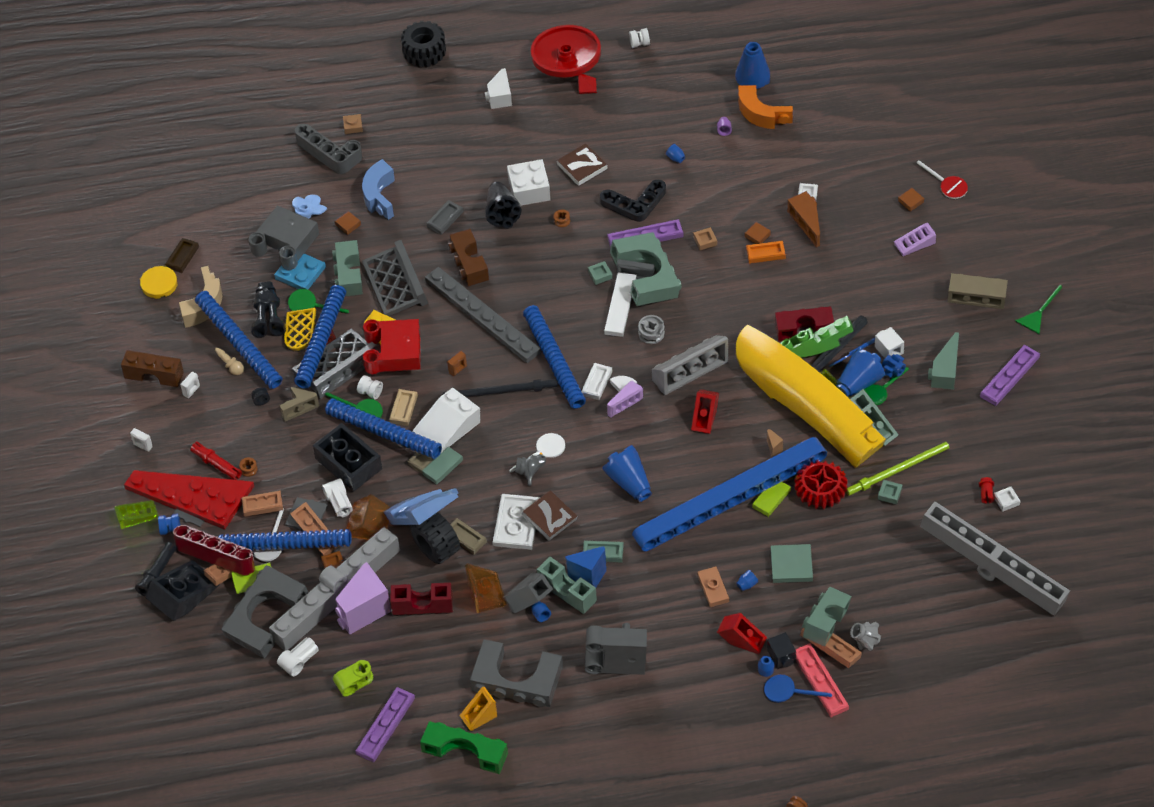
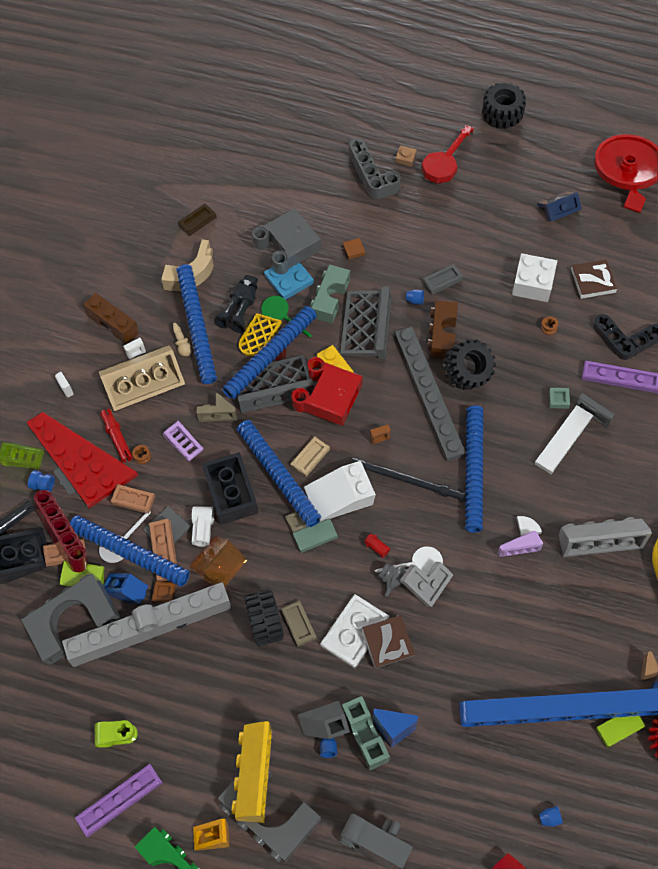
camera: 25 degrees right, 10 degrees up
yellow tile [140,266,177,299] -> none
black bush [251,387,270,406] -> none
white piece [277,637,319,677] -> none
light blue plate [292,195,327,219] -> none
green piece [325,392,383,418] -> none
lavender slope [335,562,391,634] -> none
white wheel [357,375,383,400] -> none
medium blue arch [362,159,395,220] -> none
medium blue wedge [384,488,459,525] -> none
dark red arch [391,582,453,615] -> none
clear orange slope [465,563,507,613] -> none
white slope [485,68,512,109] -> none
black cone [485,182,522,229] -> none
white tile [581,363,612,400] -> none
sand green tile [583,541,624,562] -> none
blue cone [602,445,652,502] -> none
sand green arch [610,232,681,306] -> none
light grey wheel [638,315,665,344] -> none
red slope [691,390,719,433] -> none
nougat plate [697,567,729,607] -> none
sand green tile [771,544,813,583] -> none
none -> tan slope [99,346,185,411]
none -> blue slope [103,573,148,604]
none -> lavender slope [163,421,204,462]
none -> yellow slope [232,721,272,823]
none -> red pin [364,533,391,558]
none -> light grey plate [400,562,453,607]
none -> blue hose [406,290,424,305]
none -> red piece [421,125,474,184]
none -> black tyre [443,339,496,390]
none -> dark blue panel [538,191,582,221]

